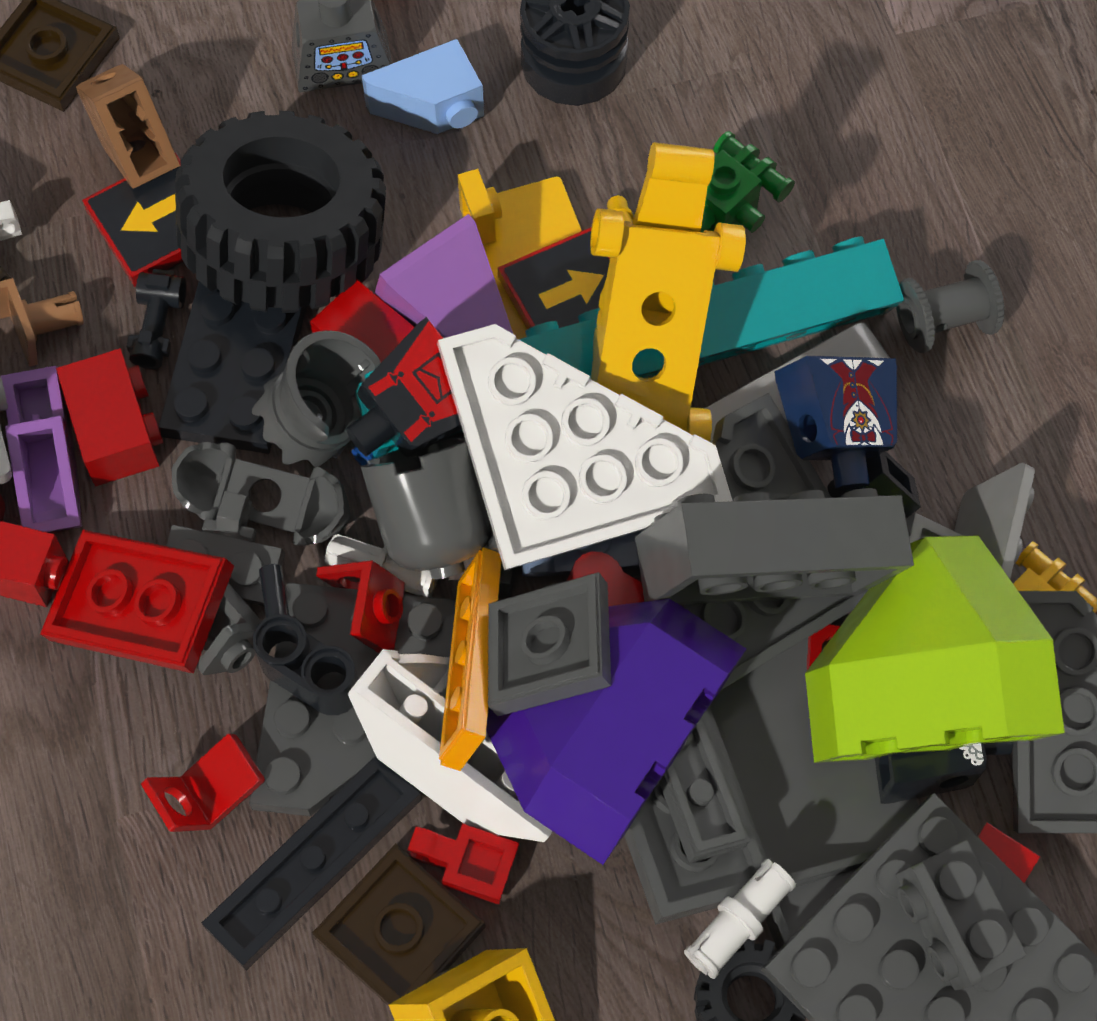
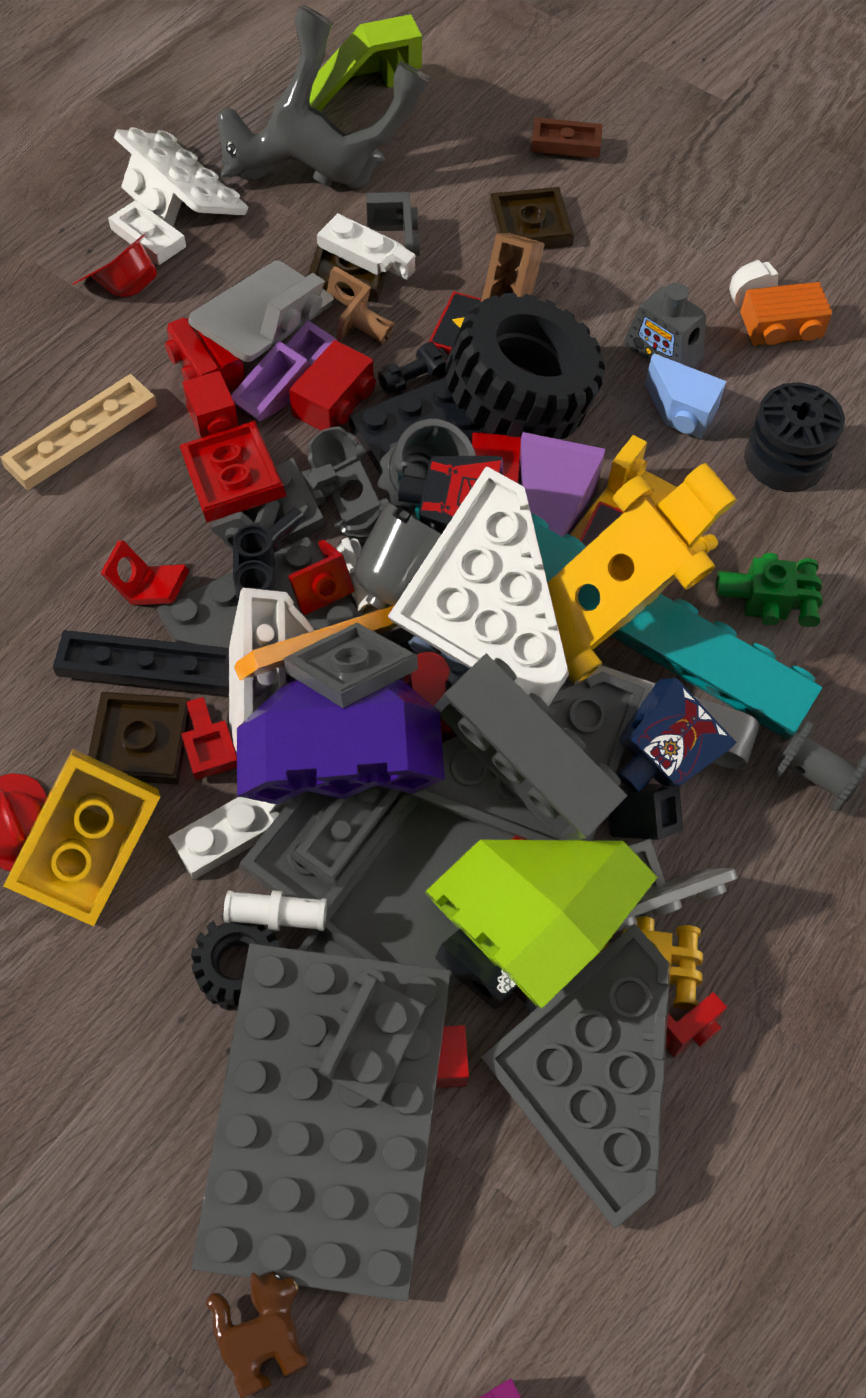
camera: 50 degrees right, 5 degrees down
none -> white hinge [168,797,293,879]

